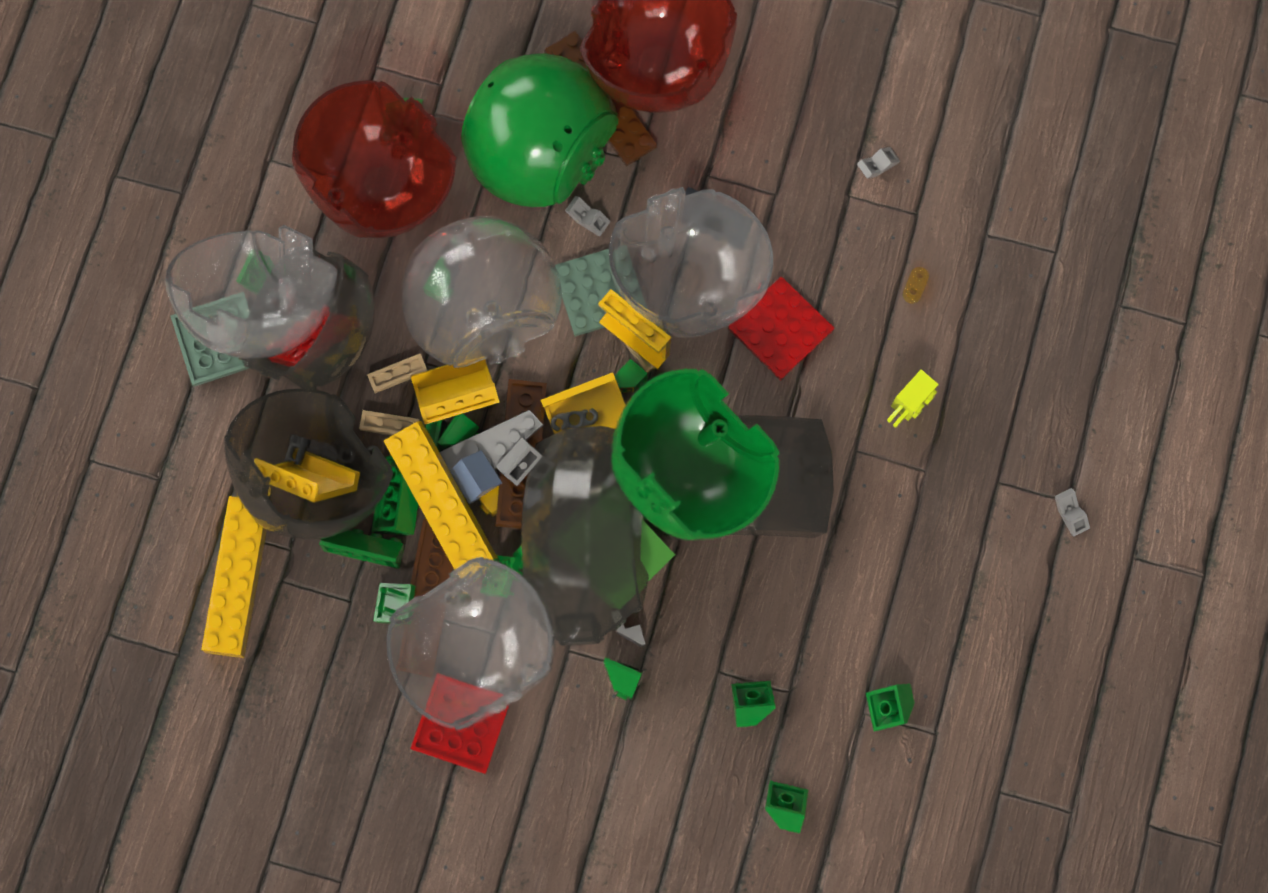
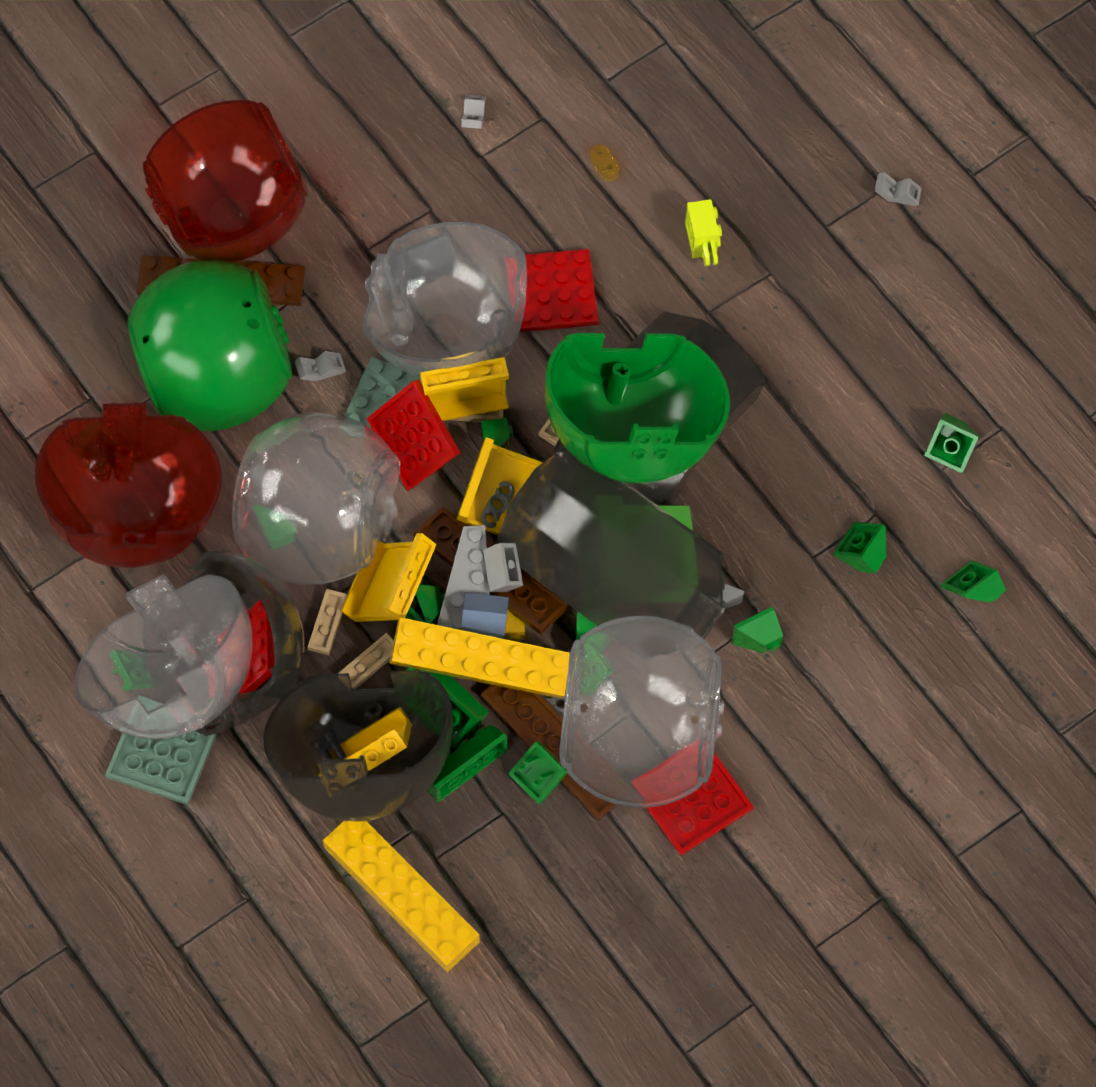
camera: 50 degrees left, 10 degrees down
none -> red plate [366,379,460,491]

